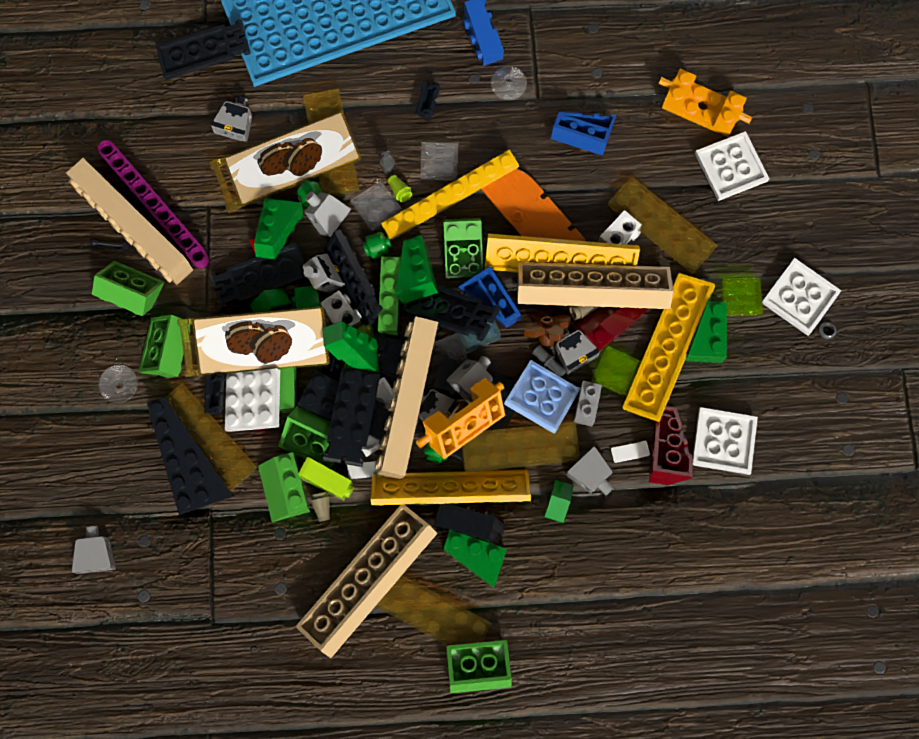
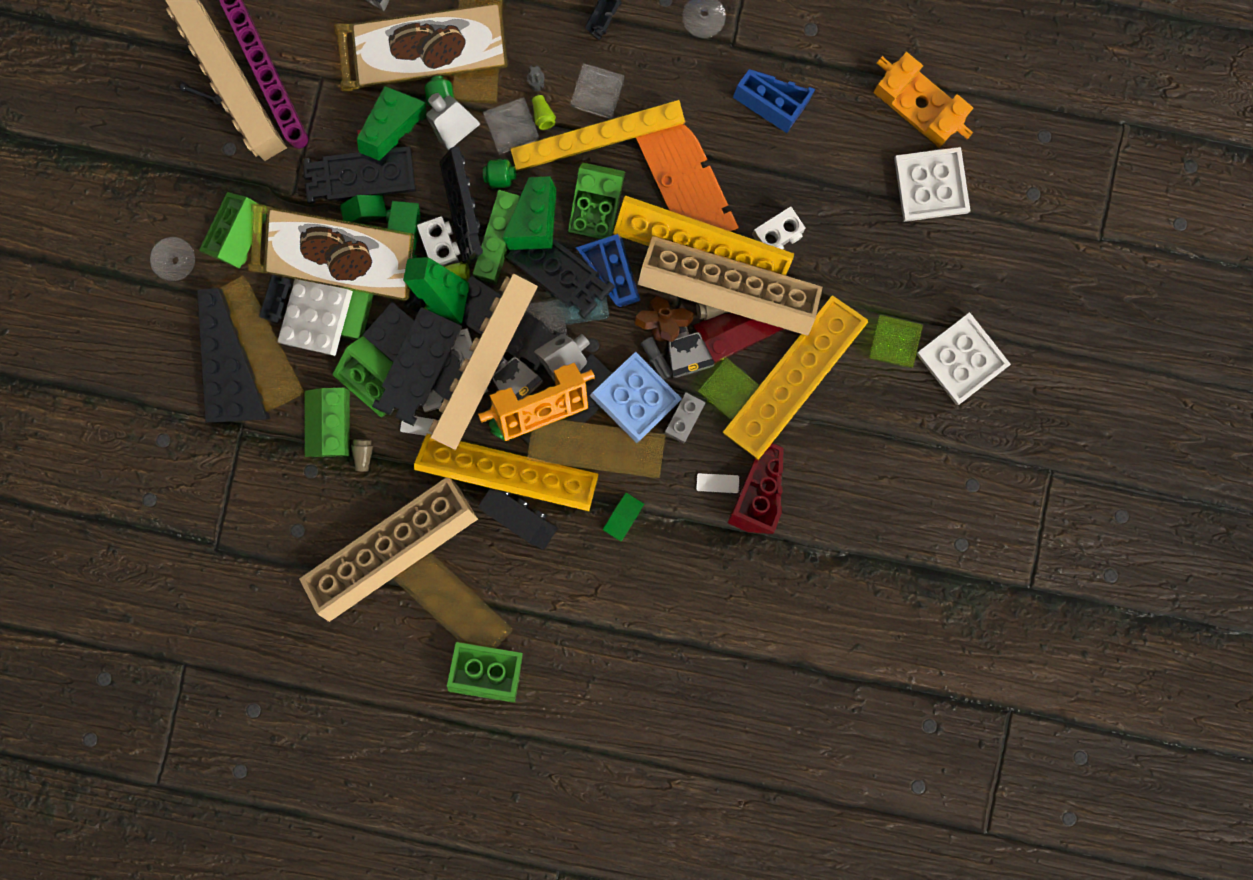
camera: 15 degrees right, 10 degrees up
light grey torso [72,526,116,574] -> none
bright green slope [92,261,164,316] -> none
lime slope [298,457,354,501] -> none
light grey torso [303,253,346,294] -> none
green wedge [444,530,507,589] -> none
light grey torso [566,447,614,495] -> none
clear yellow plate [607,177,718,274] -> none
green wedge [685,301,727,363] -> none
white plate [692,407,758,475] -> none
dark grey piece [819,322,837,339] -> none

